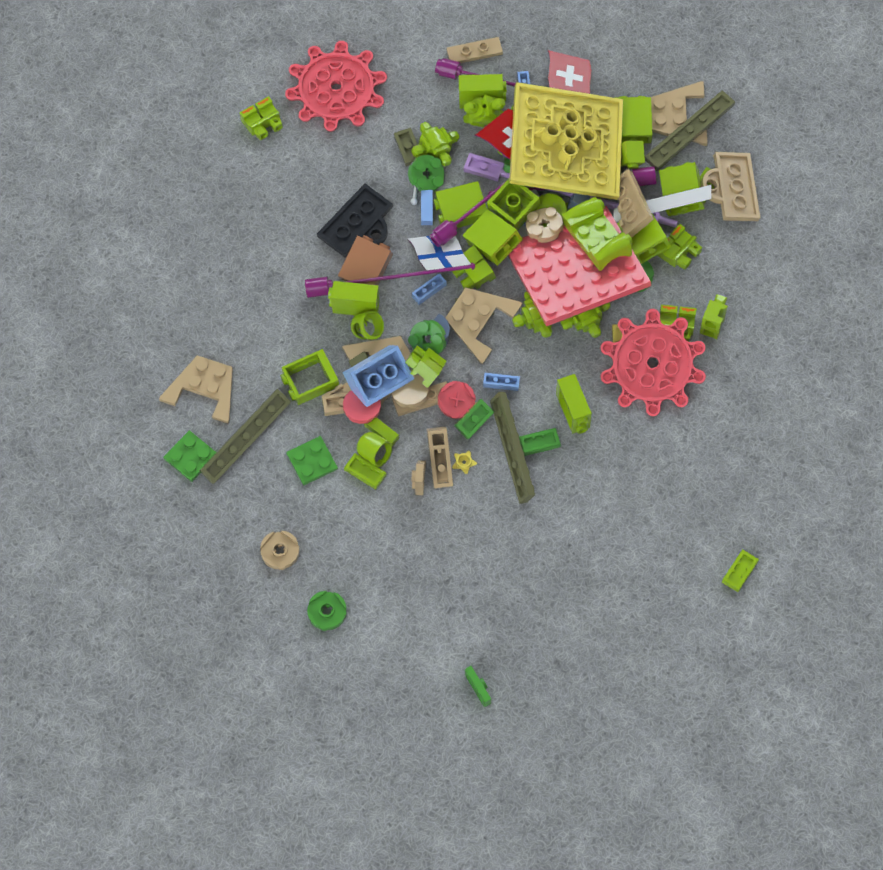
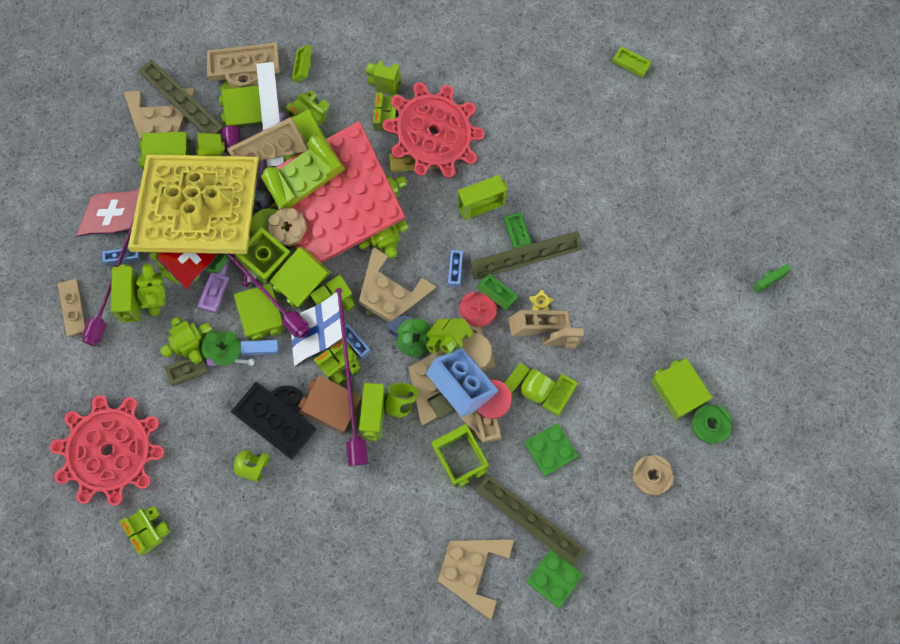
camera: 95 degrees left, 5 degrees up
none -> lime helmet [233,449,270,483]
none -> lime plate [292,44,313,82]
none -> lime hips [314,339,361,386]
none -> lime brick [651,358,712,420]

